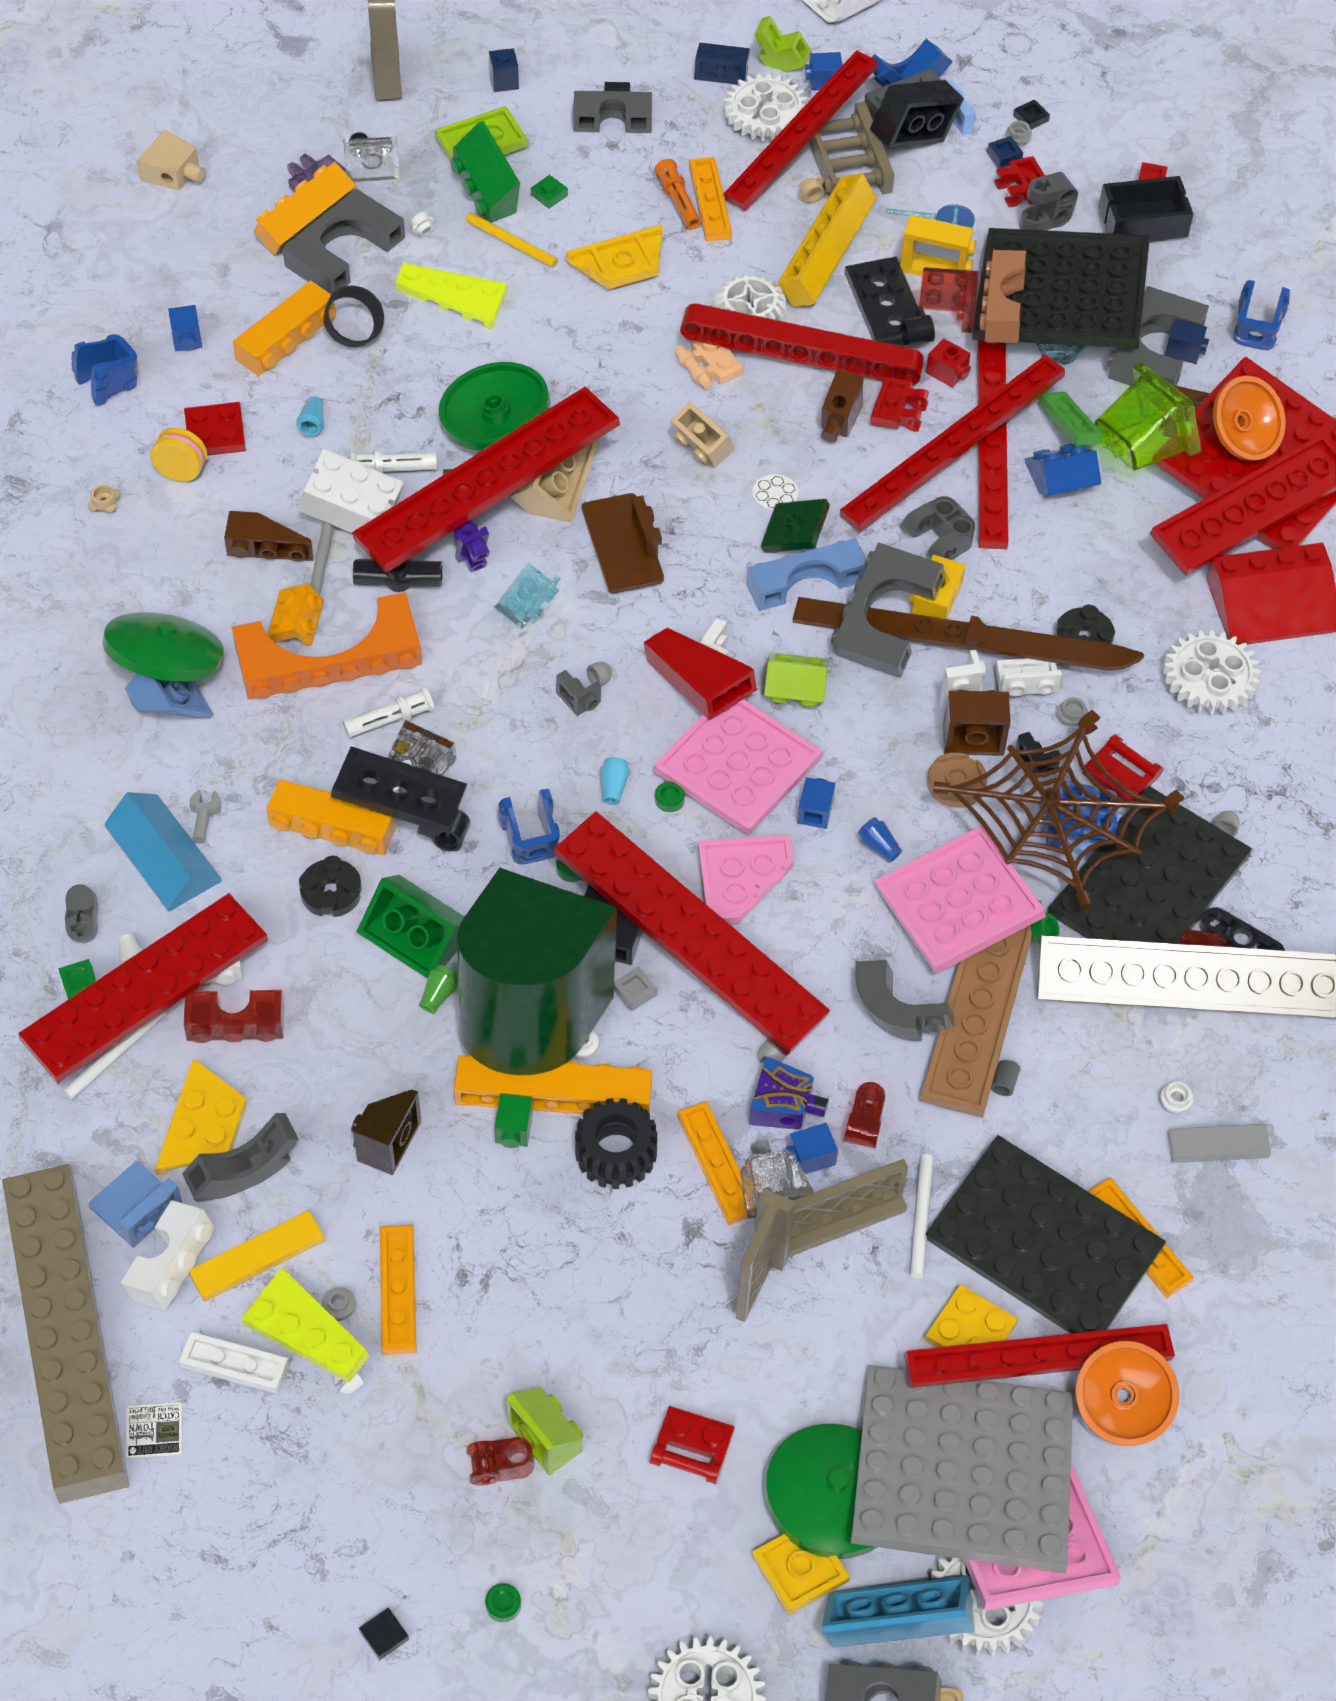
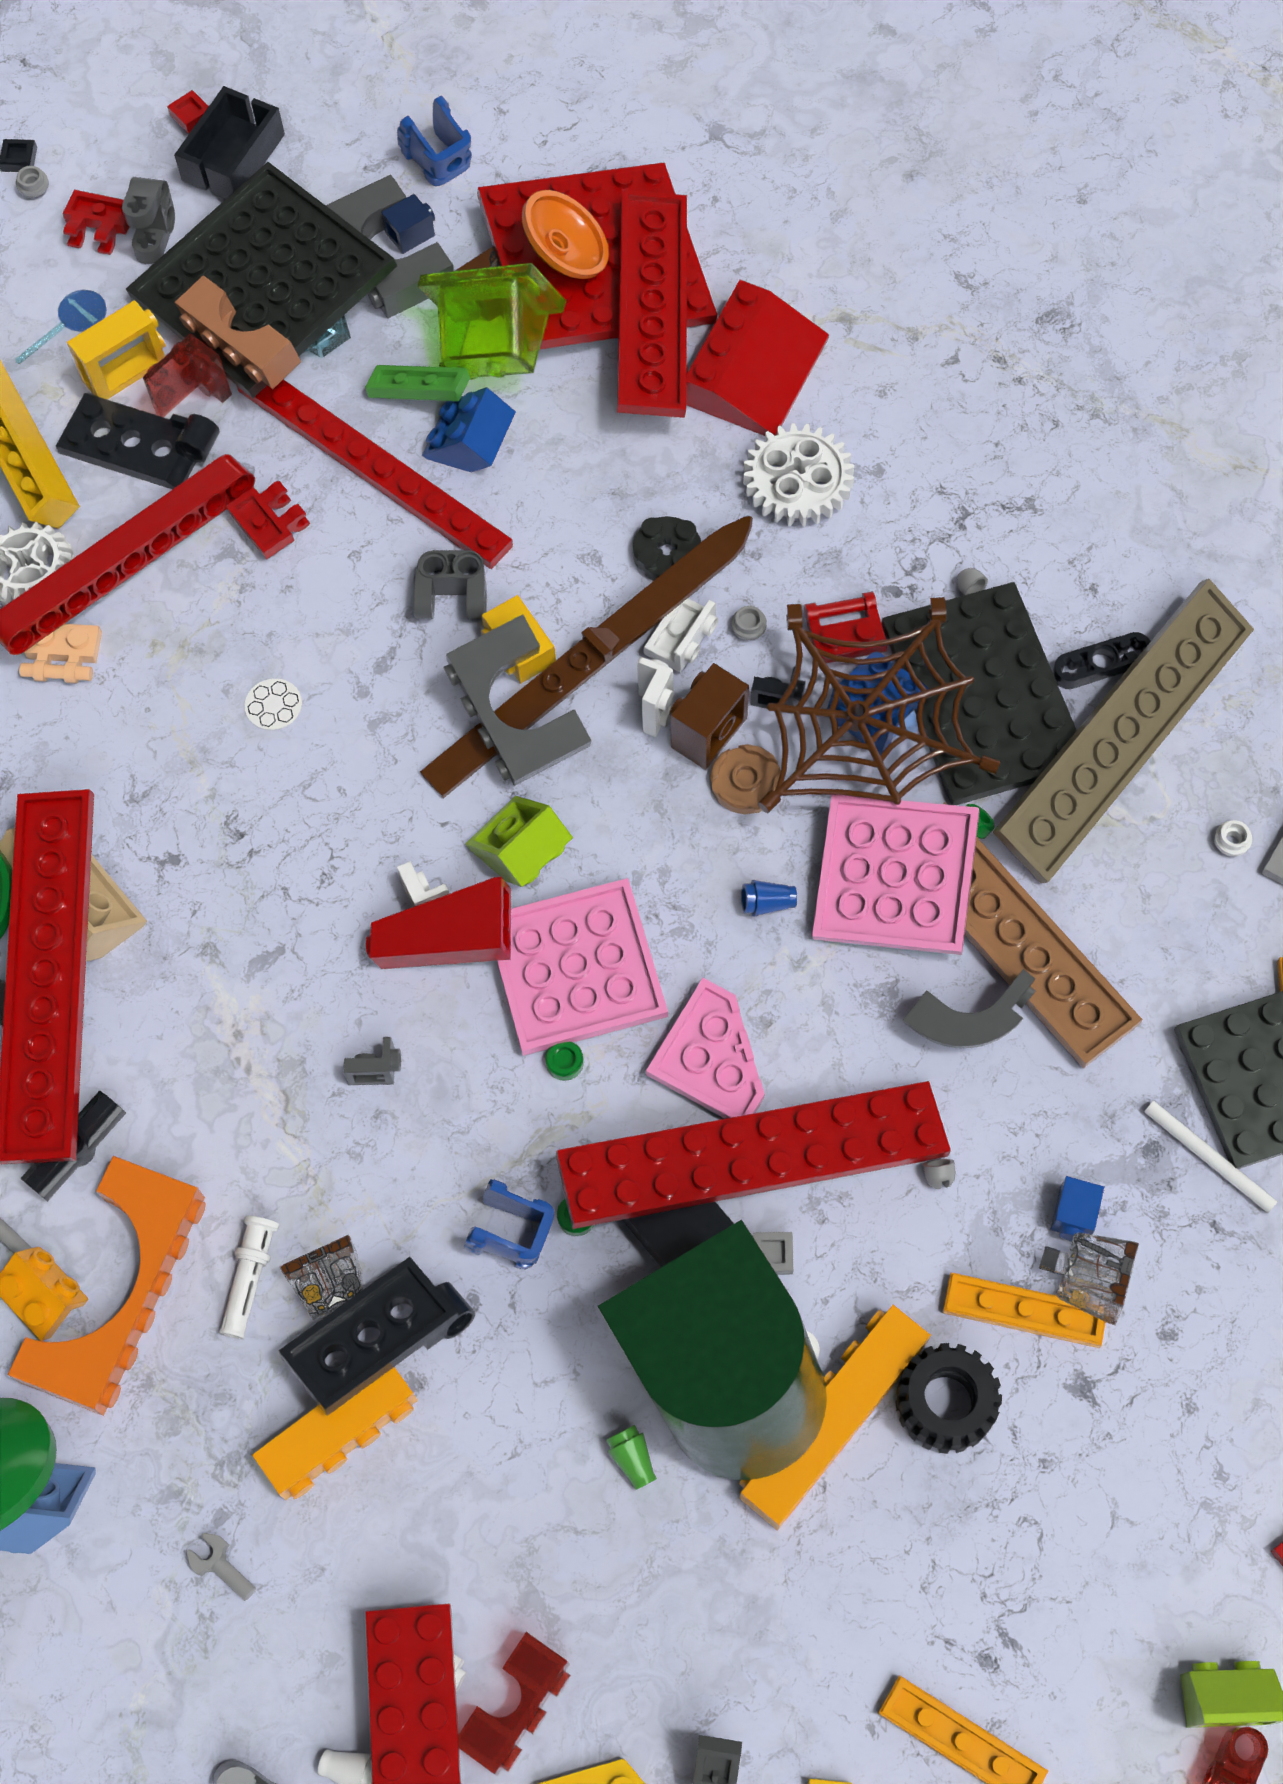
camera: 50 degrees left, 10 degrees up
dark azure slope [104,792,222,912] -> none
pearl dark grey plate [299,855,362,917] -> none
dark brown slope [351,1089,421,1176] -> none
green slope [356,875,465,979] -> none
dark purple hips [454,521,490,573] -> none
clear light blue bracket [494,563,561,629] -> none
green brick [494,1093,533,1148] -> none
reddish brown bracket [581,493,664,593] -> none
light grey hinge [587,662,612,686] -> none
medium azure cone [600,757,630,805] -> none
tan brick [670,401,734,468] -> none
dark tan fence [736,1188,795,1323] -> none
medium blue arch [747,538,866,611] -> none
torso [749,1057,829,1130] -> none
dark green plate [761,499,830,553] -> none
dark tan fence [788,1158,908,1258] -> none
blue brick [797,777,836,829] -> none
reddish brown torso [821,369,864,442] -> none
red plate [840,355,1065,532] -> none
clear red piece [844,1082,885,1149] -> none
red brick [925,338,971,388] -> none
dark blue plate [987,136,1023,168] -> none
dark grey hinge [991,1060,1021,1096] -> none
clear red cone [1179,928,1229,947] -> none

